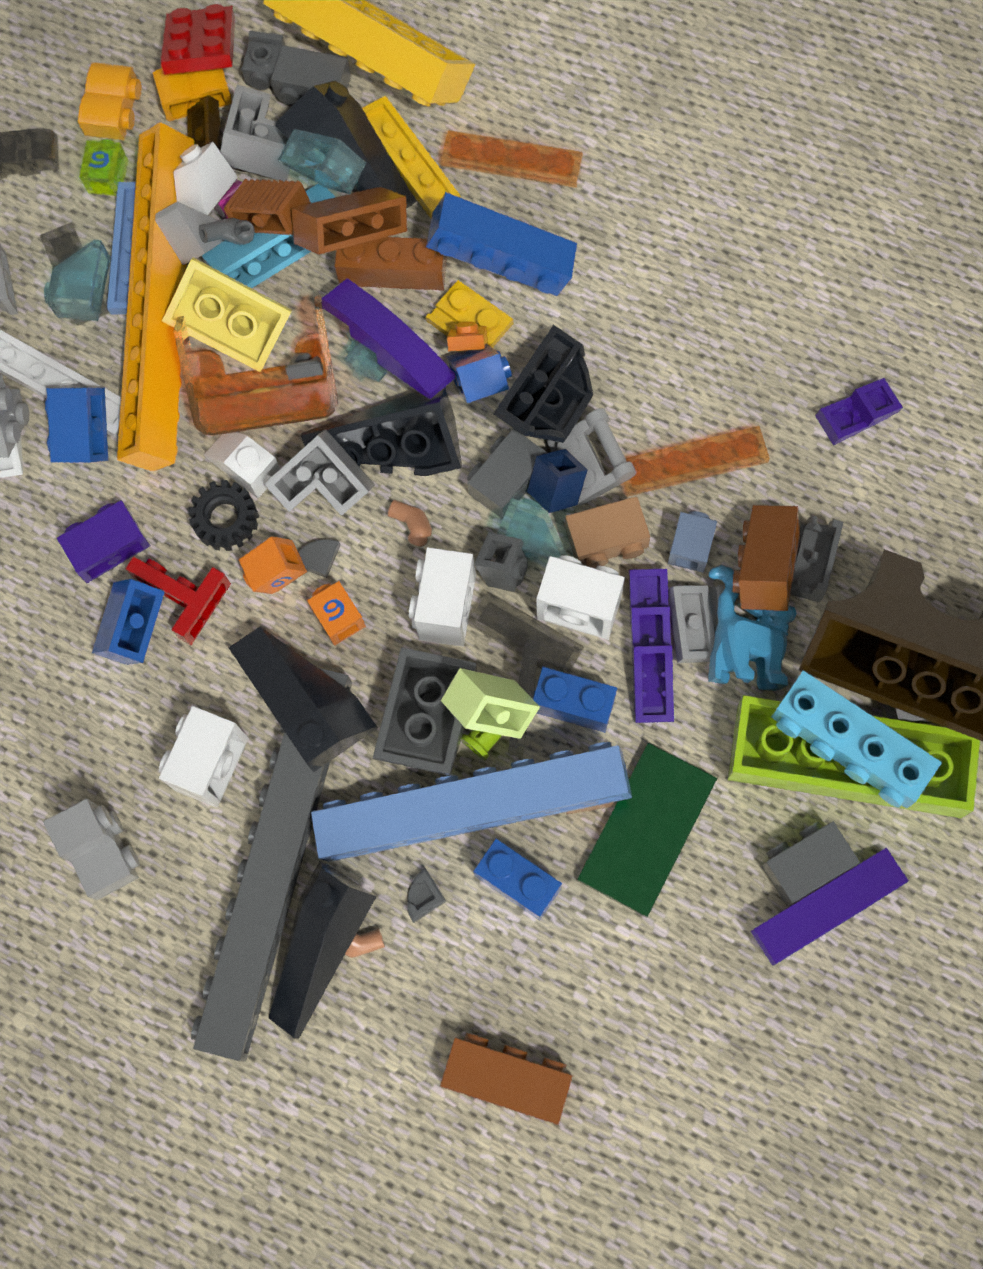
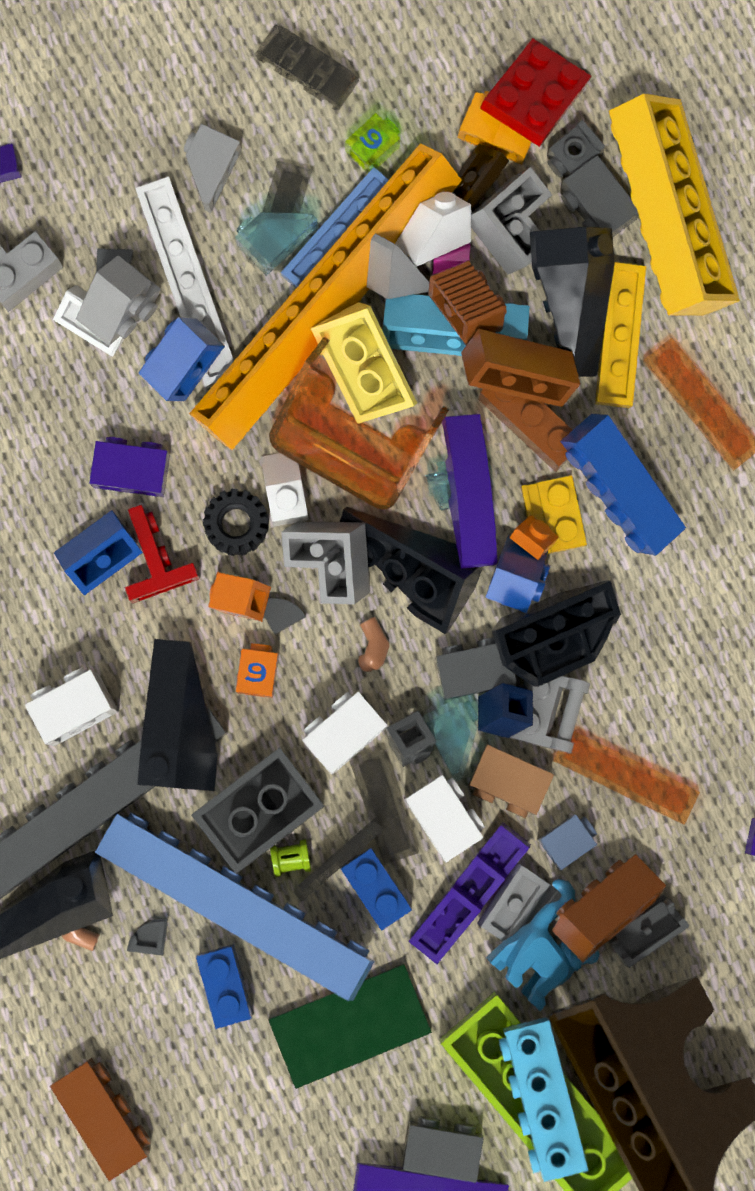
camera: 30 degrees right, 10 degrees up
light orange brick [78,62,142,140] -> none
dark grey arm [199,218,255,245] -> none
clear light blue slope [278,129,366,194] -> none
dark grey tile [285,353,324,380] -> none
yellowish green brick [441,668,540,739] -> none

